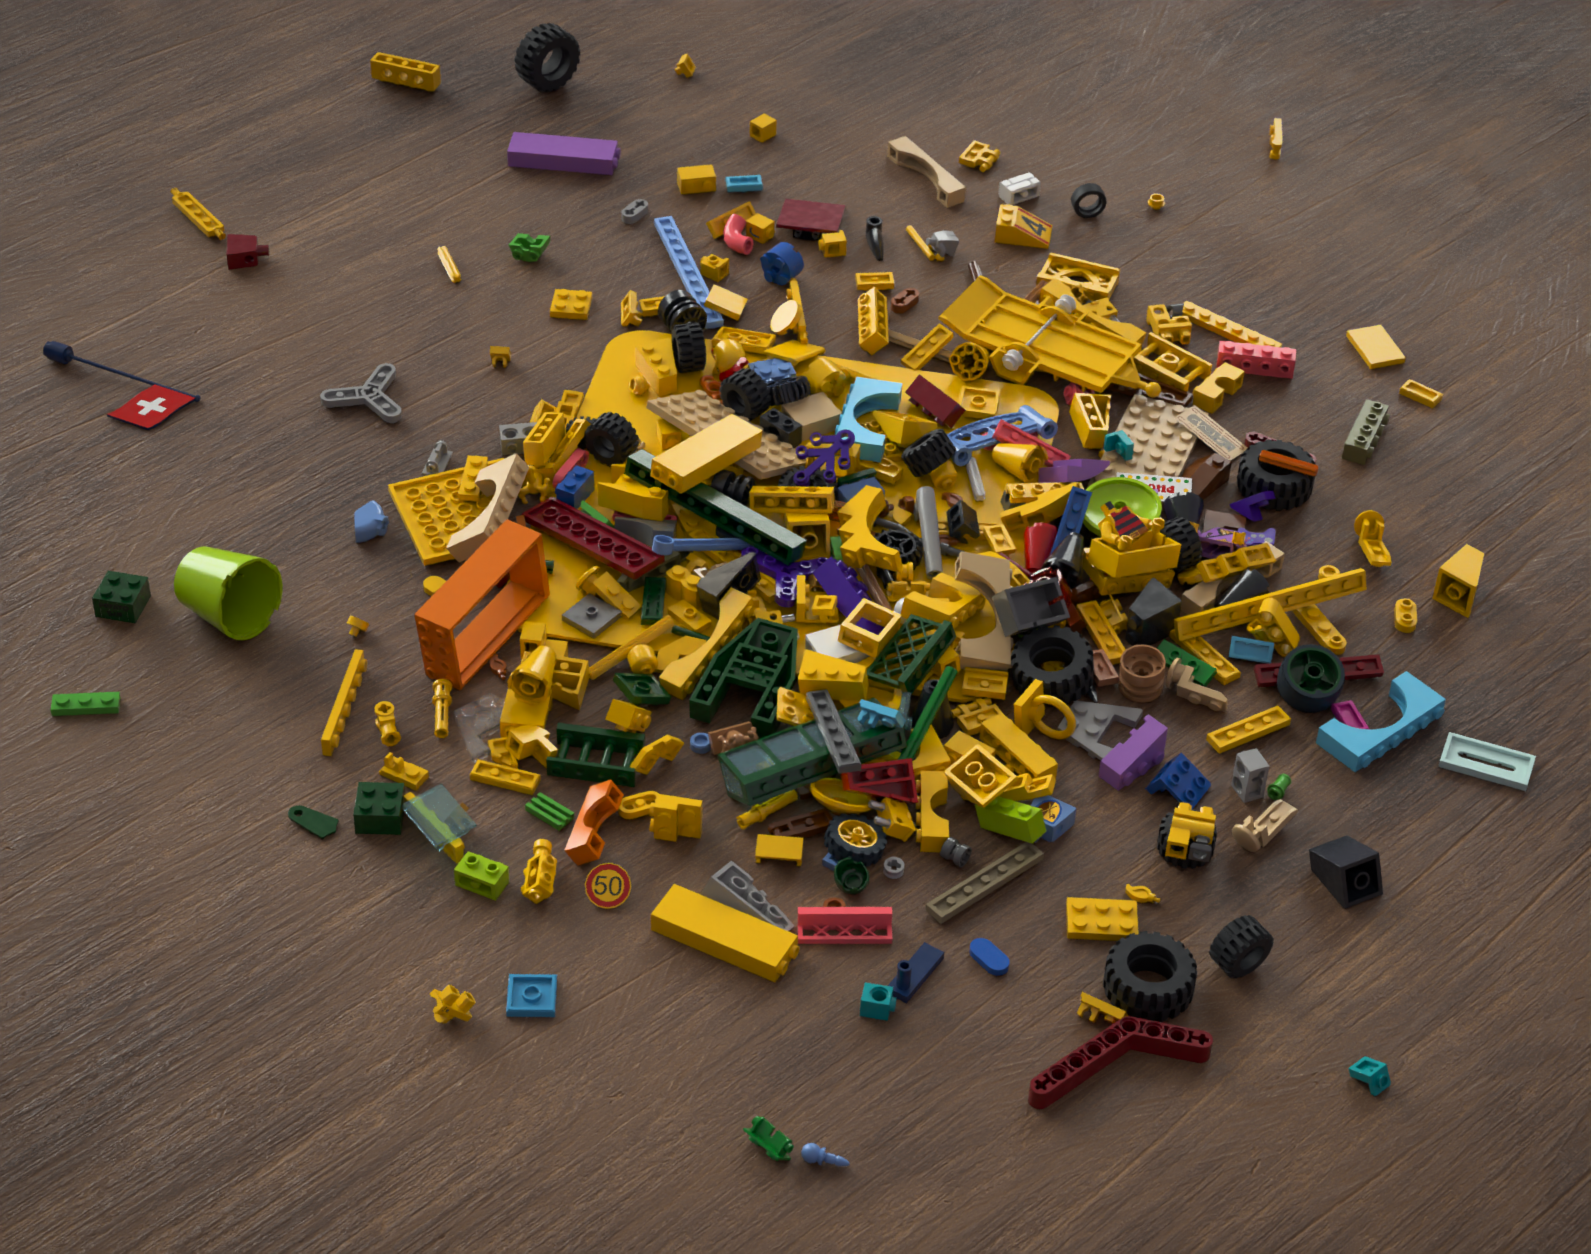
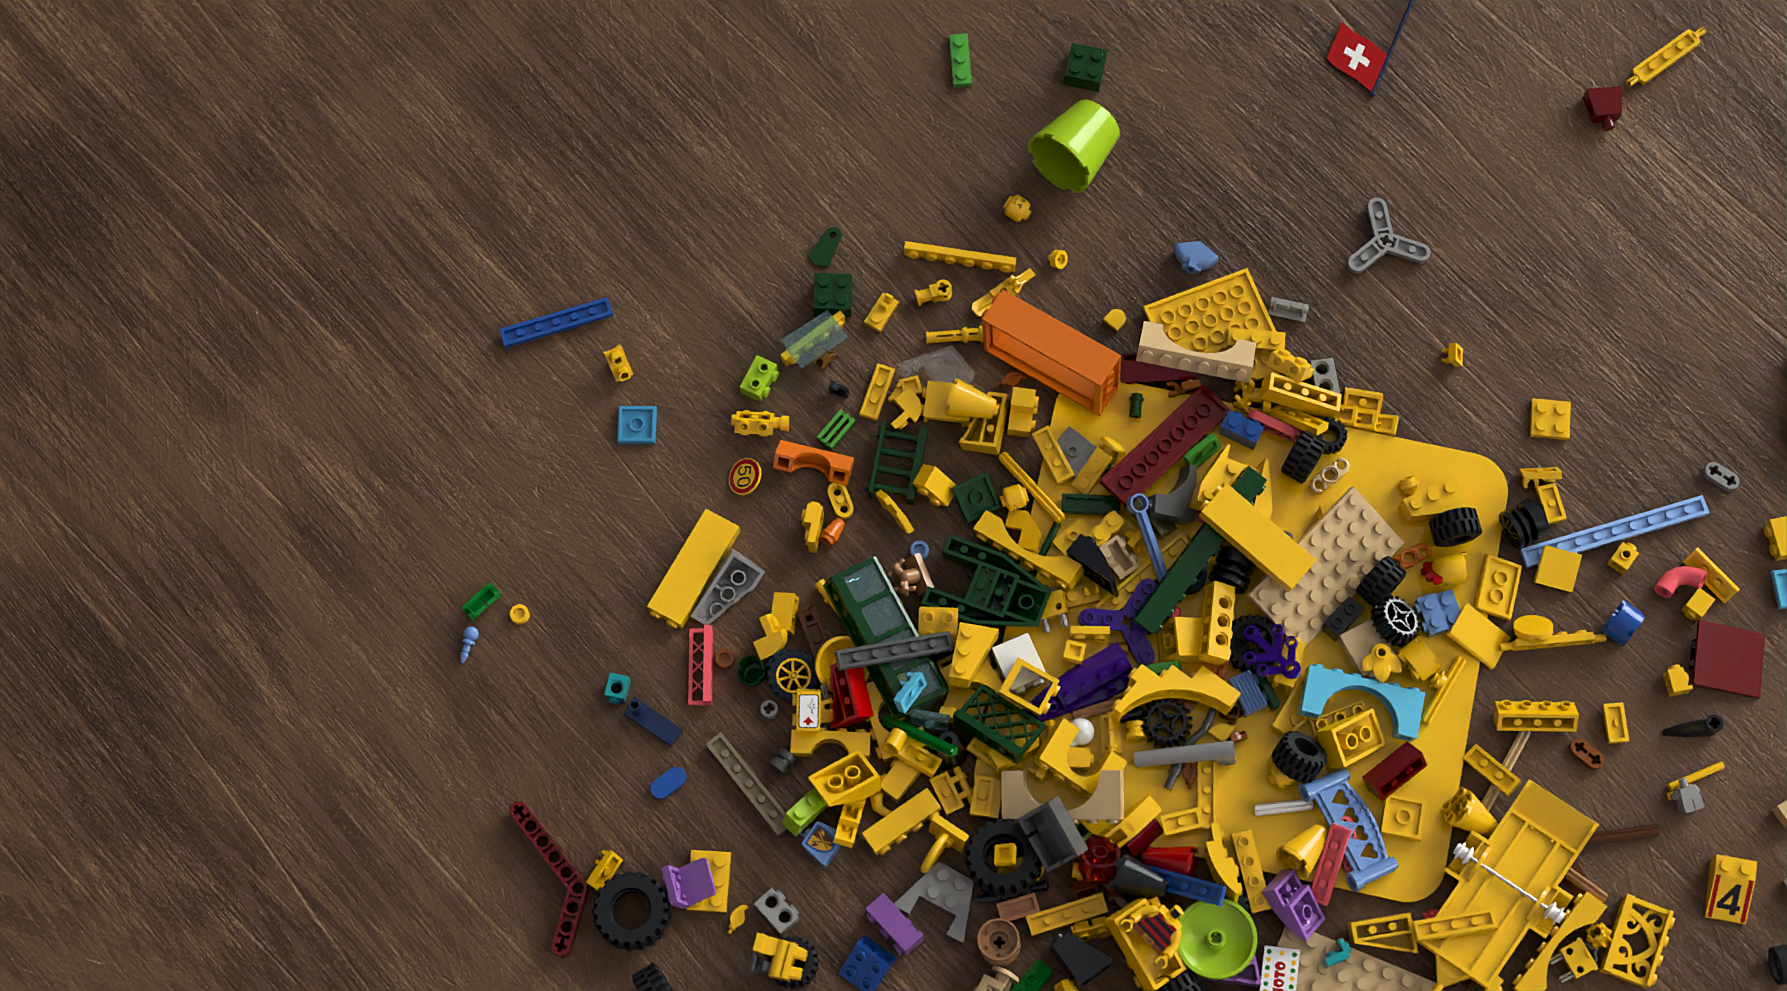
camera: 95 degrees right, 30 degrees up
yellow axle [437,246,461,283] -> none
bright green cylinder [509,233,550,262] -> none
dark orange piece [941,492,963,507] -> none
black hinge [946,500,980,544] -> none
none -> blue plate [499,297,613,348]
none -> yellow tile [509,604,530,625]
none -> medium lavender bracket [662,858,716,909]
none -> yellow brick [753,614,788,660]
none -> light grey brick [754,888,799,936]
none -> brick [792,689,821,731]
none -> black tile [829,380,850,398]
none -> yellow plate [883,728,943,778]
none -> yellow piece [971,268,1036,318]
none -> yellow tile [994,843,1017,867]
none -> yellow head [1003,194,1032,222]
none -> yellow tile [1031,425,1075,485]
none -> yellow plate [1266,349,1315,382]
none -> yellow plate [1362,643,1402,683]
none -> yellow tile [1412,908,1498,943]

